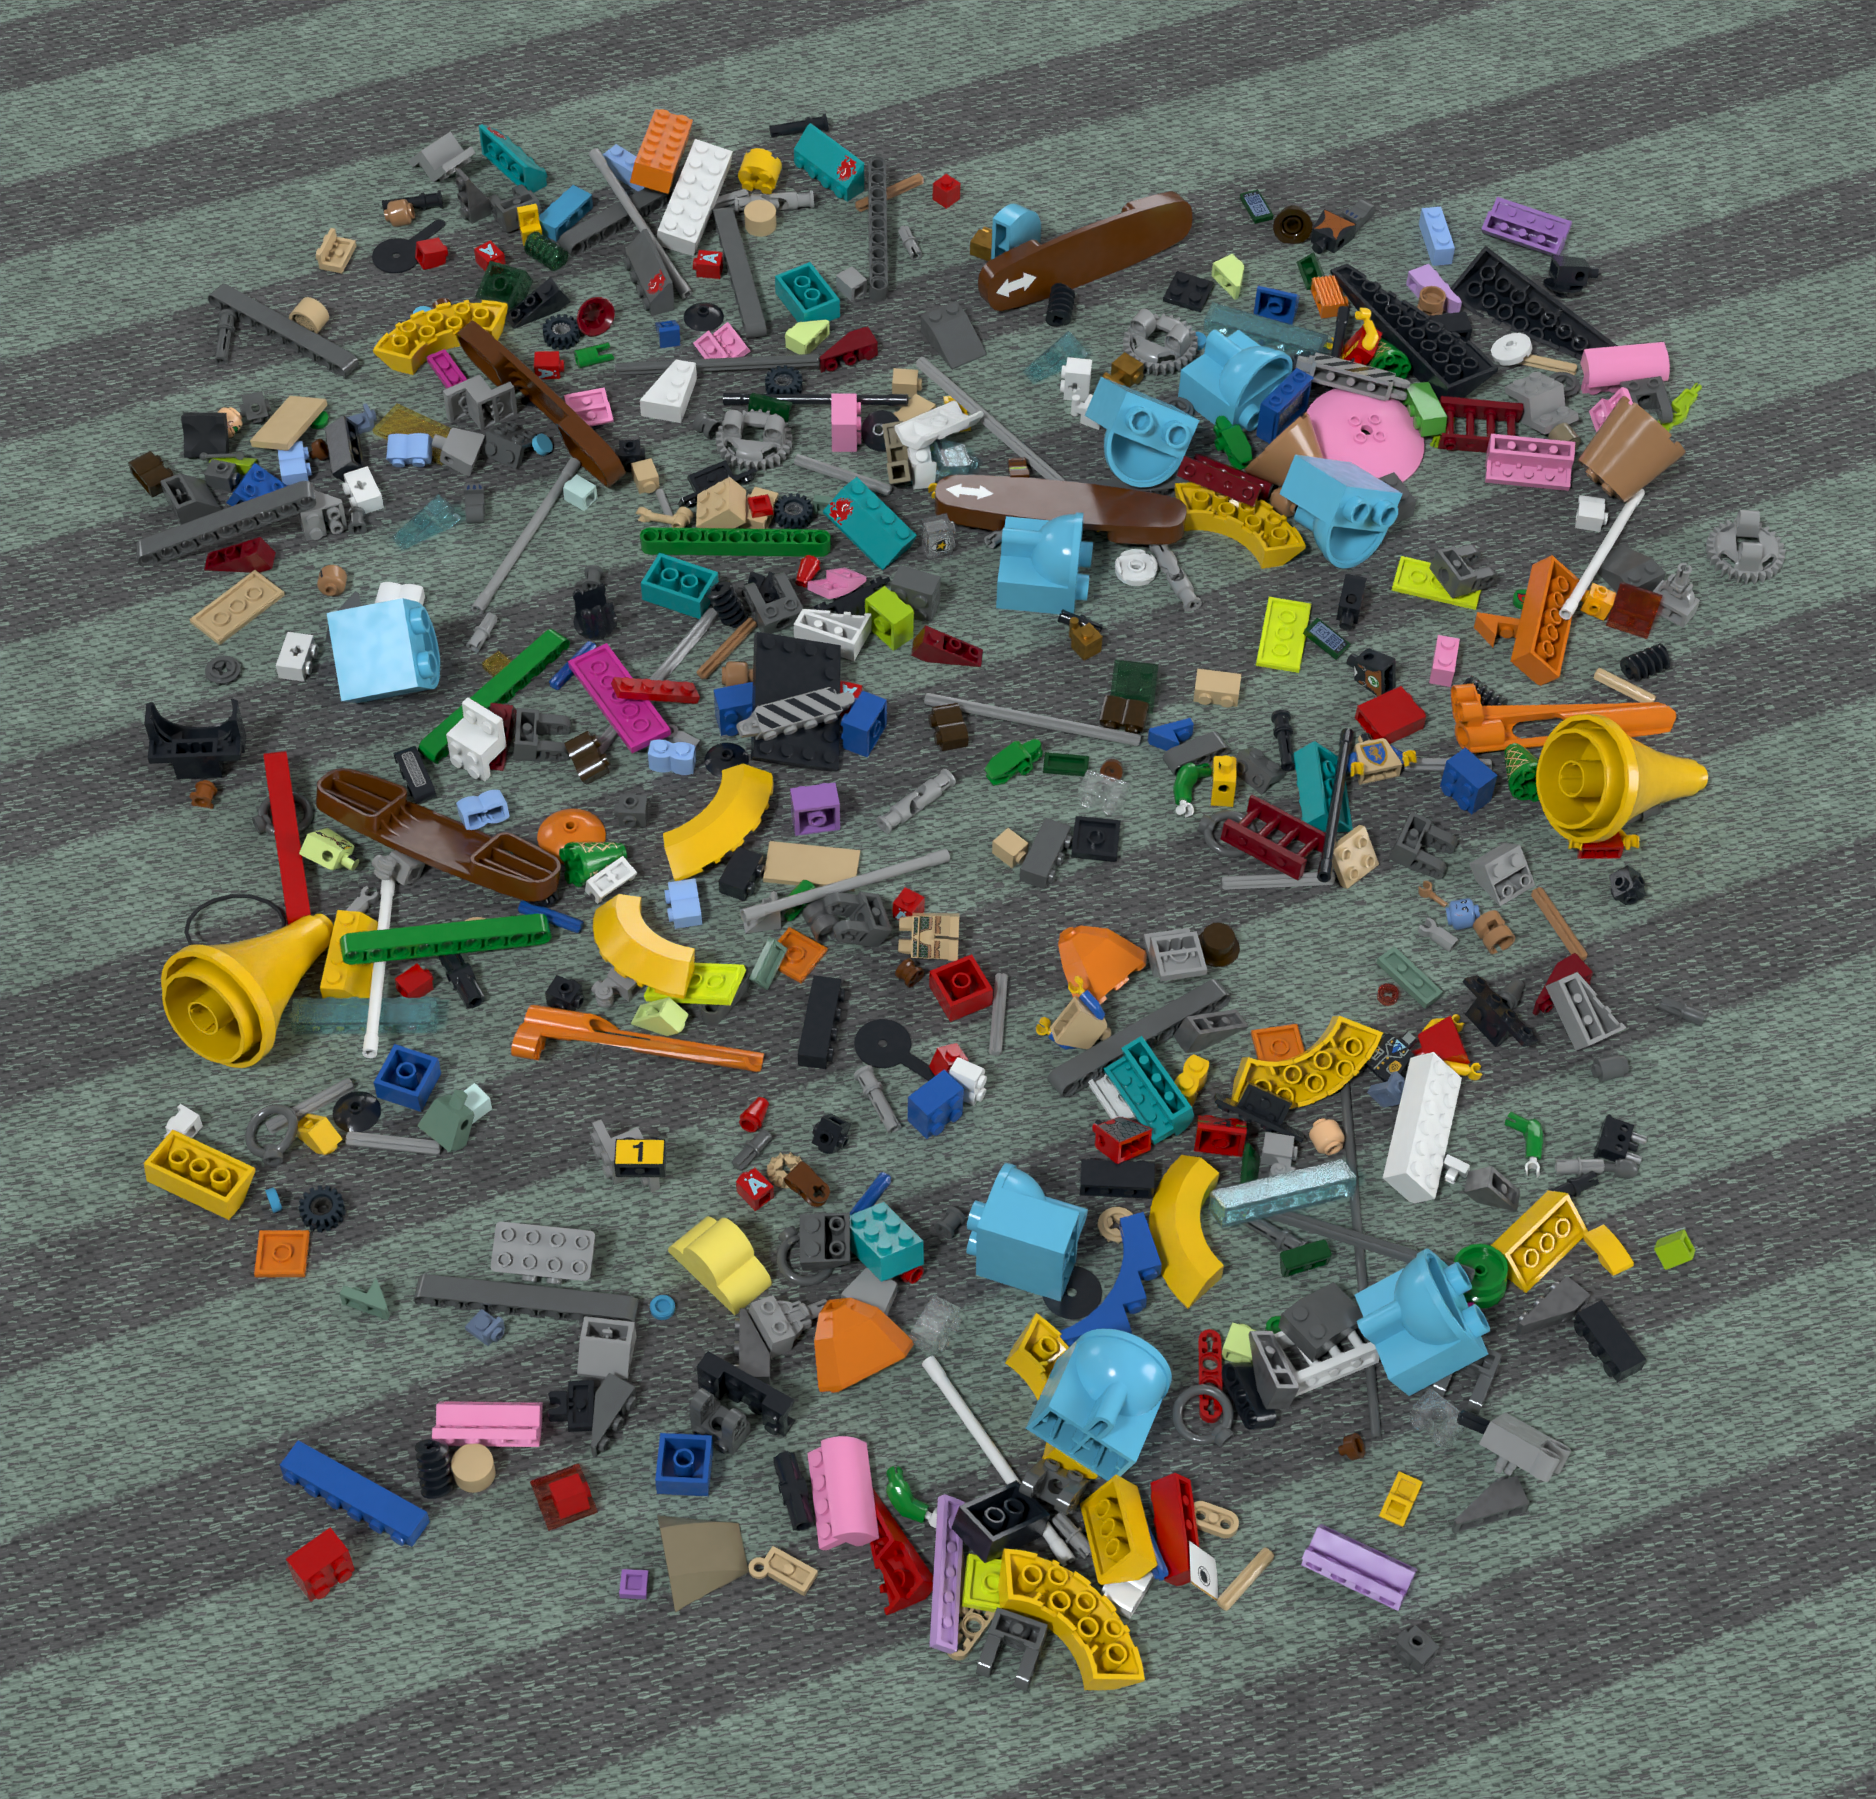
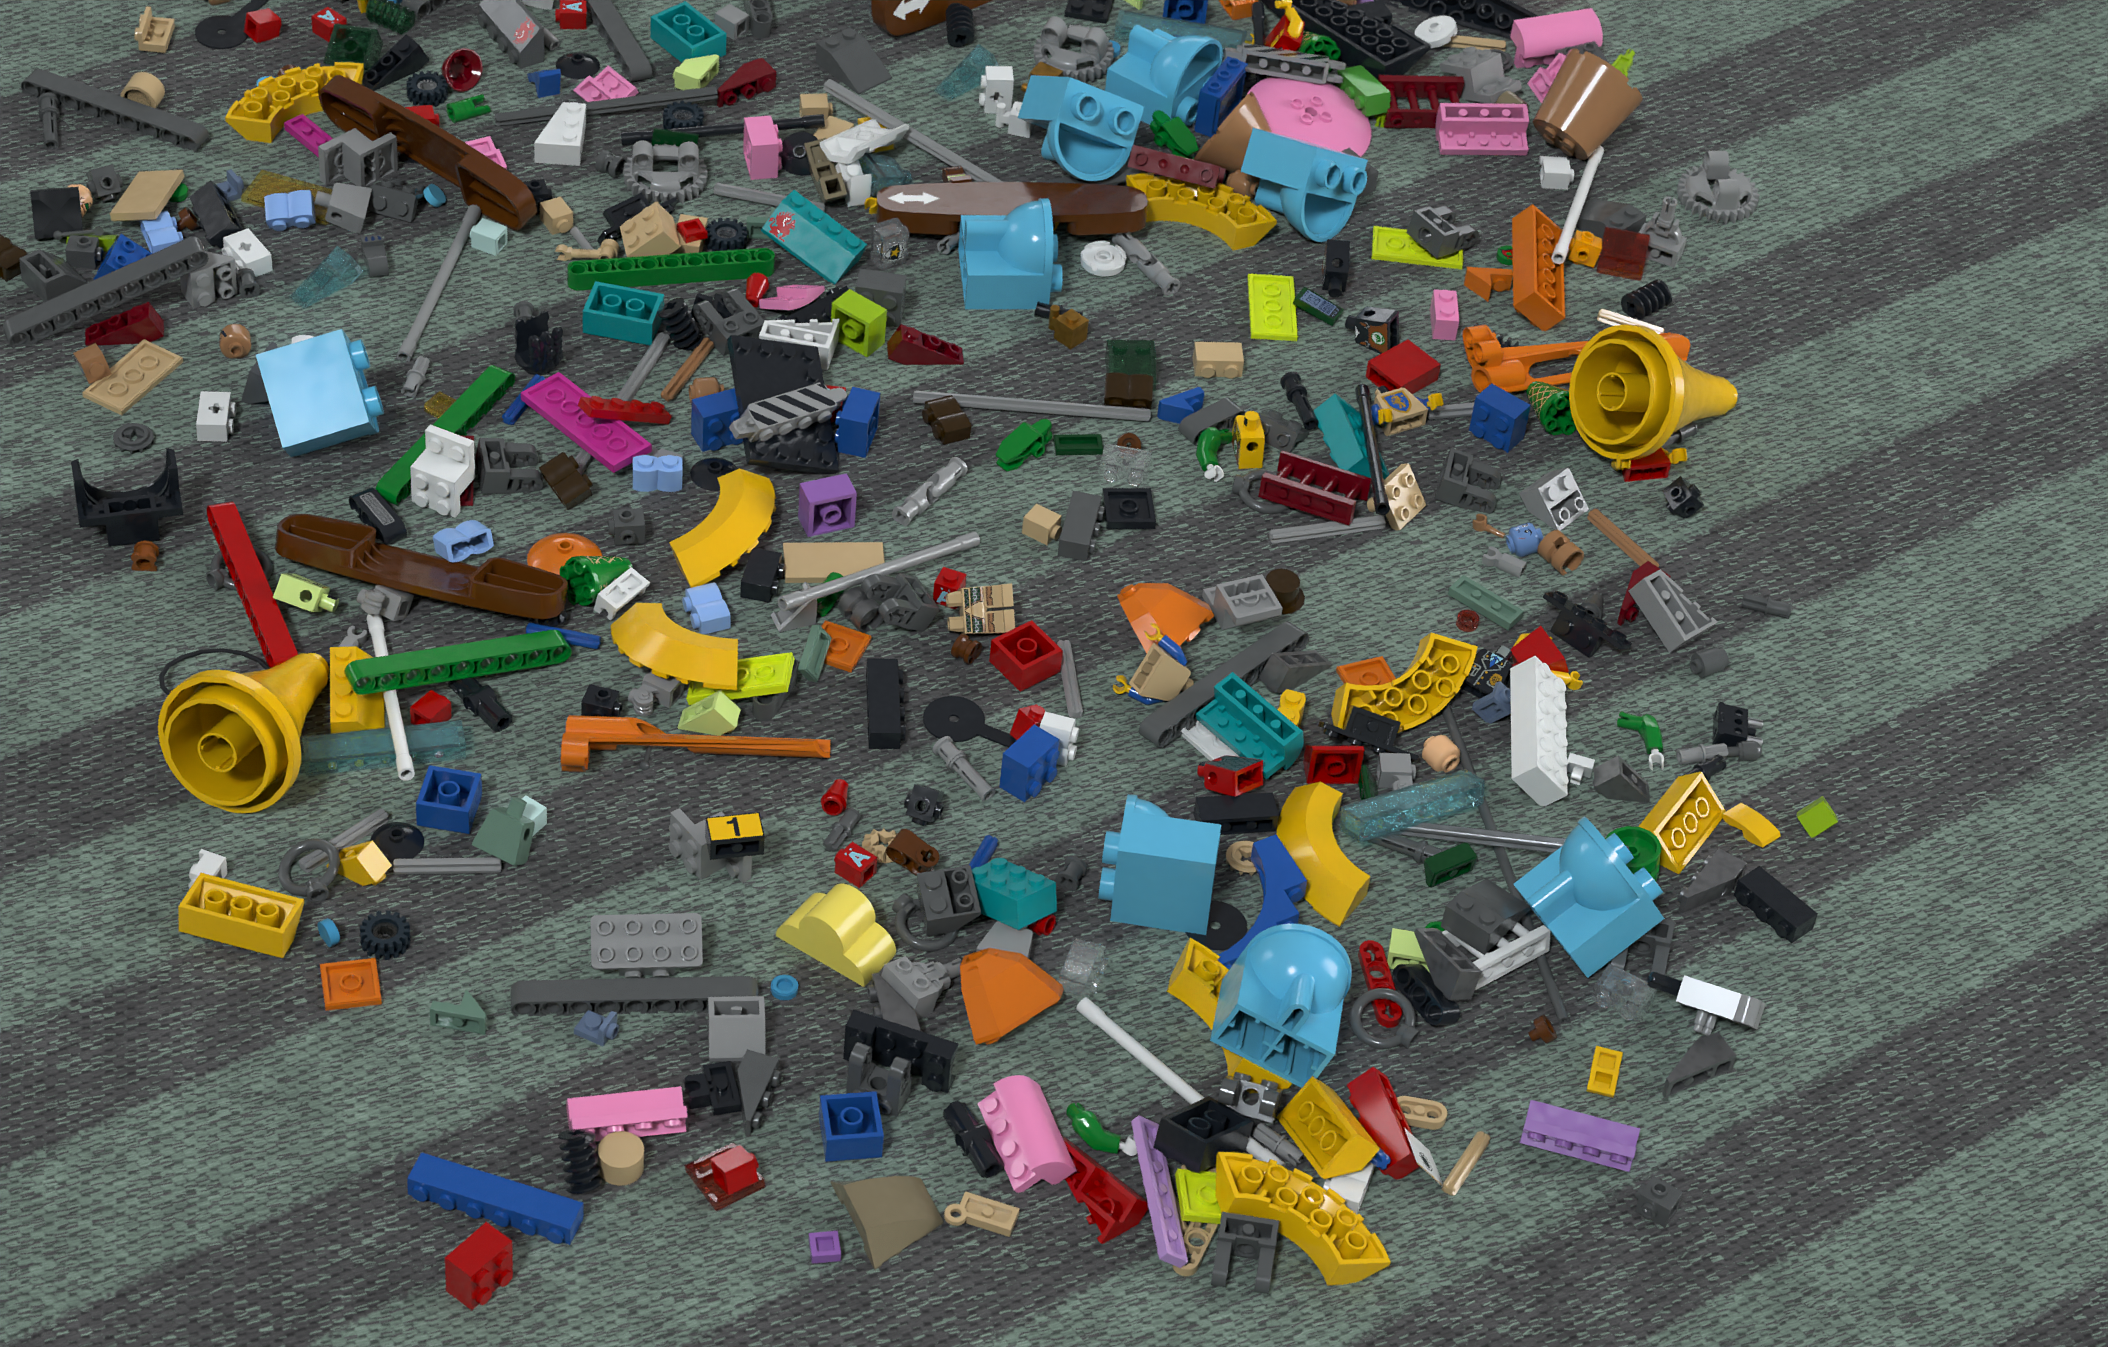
camera: 15 degrees left, 10 degrees down
none -> medium nougat brick [73,343,112,384]

